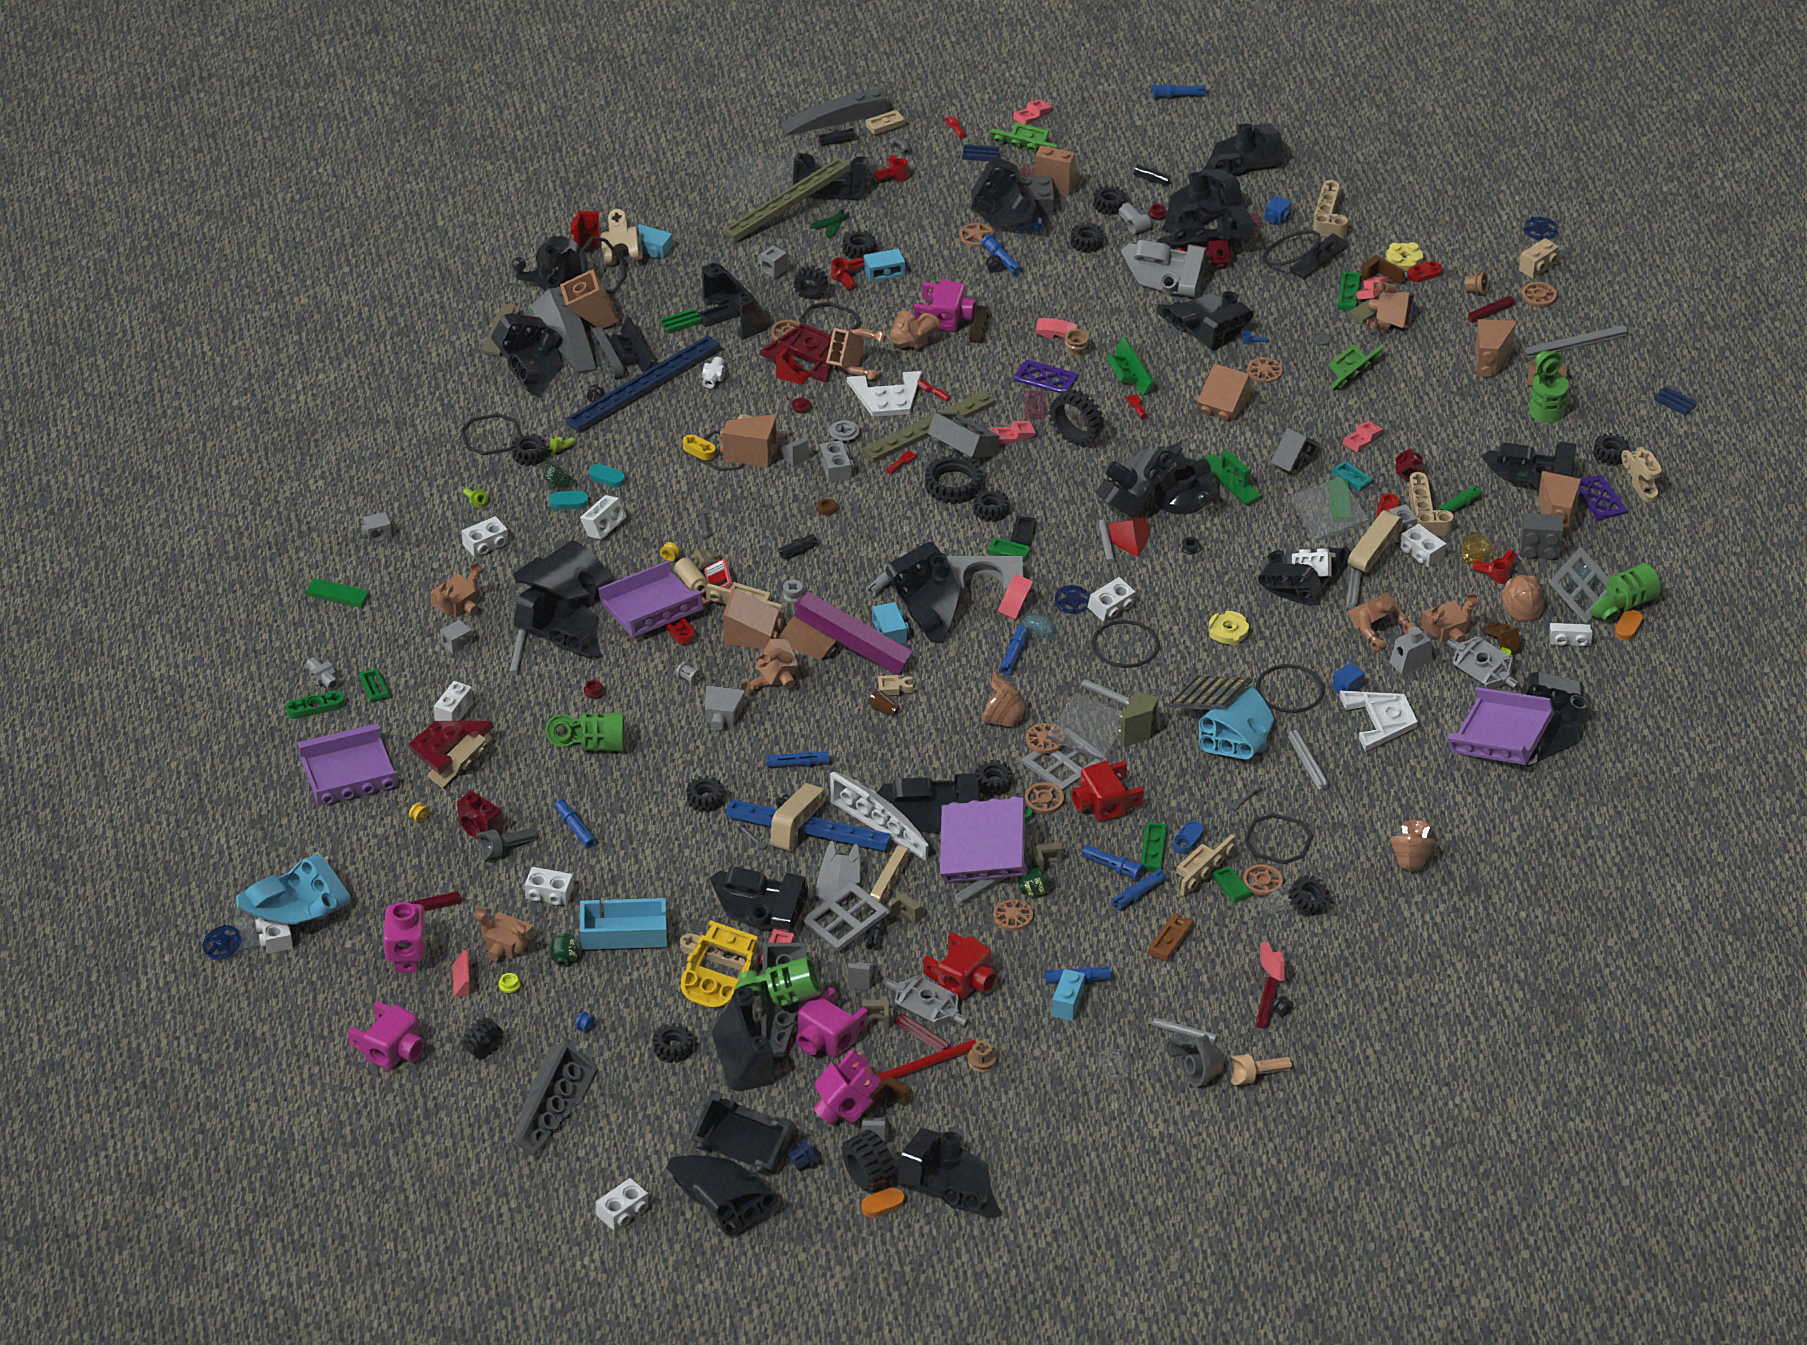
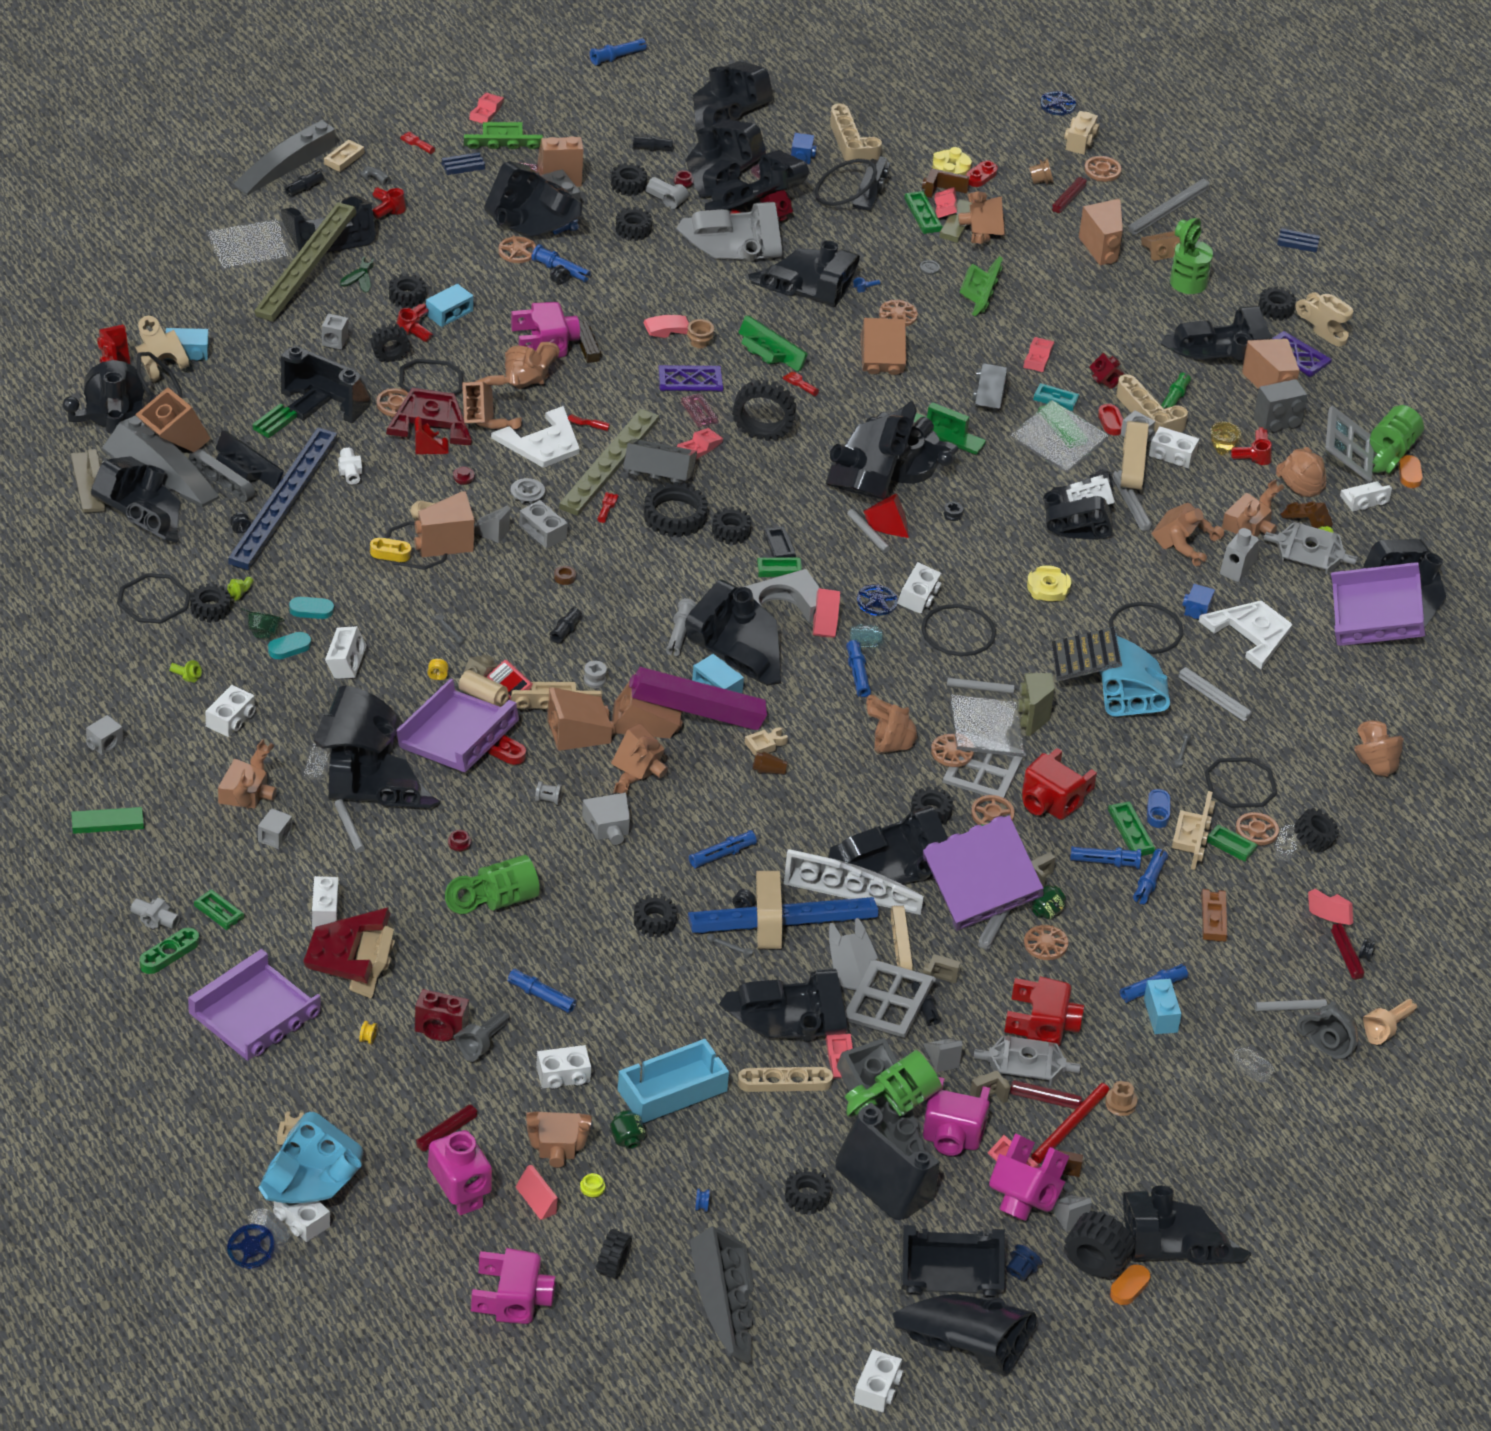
camera: 30 degrees left, 0 degrees up
yellow slope [681,921,758,1008] -> none

